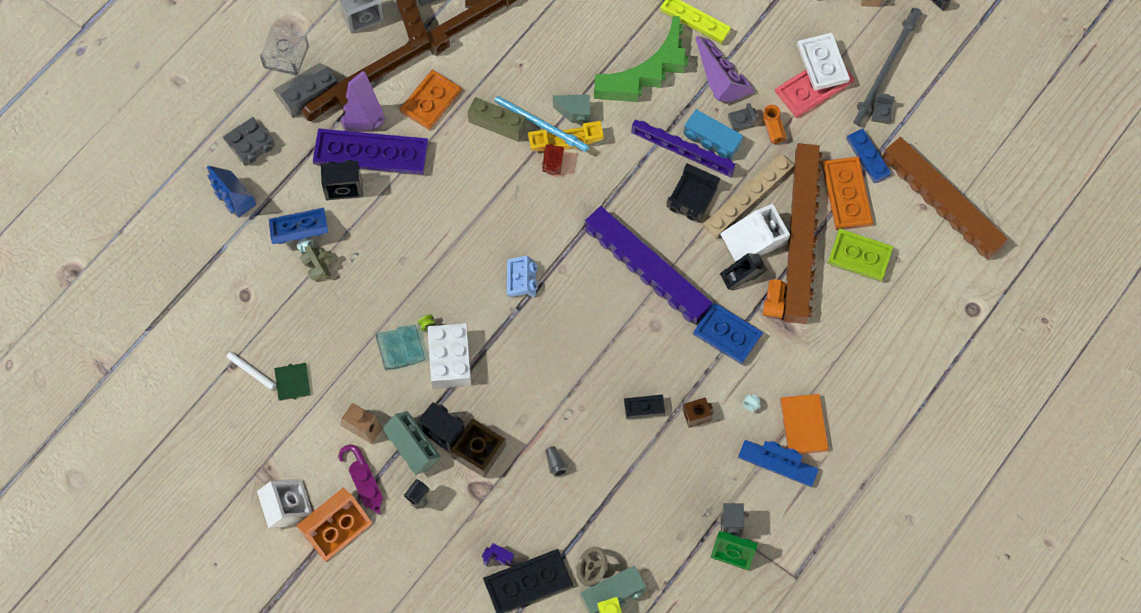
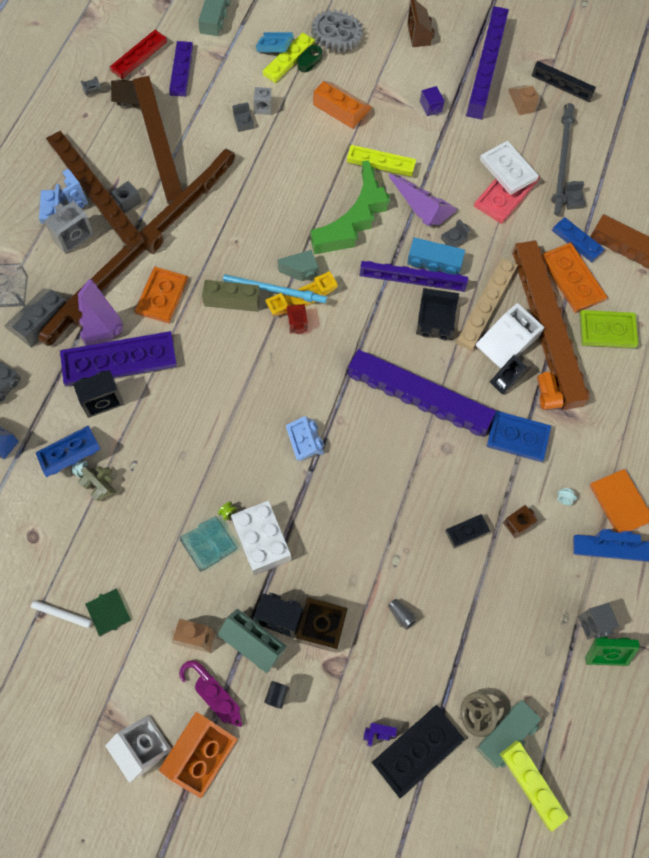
camera: 20 degrees left, 0 degrees up
orange piece [762,104,787,144] -> none

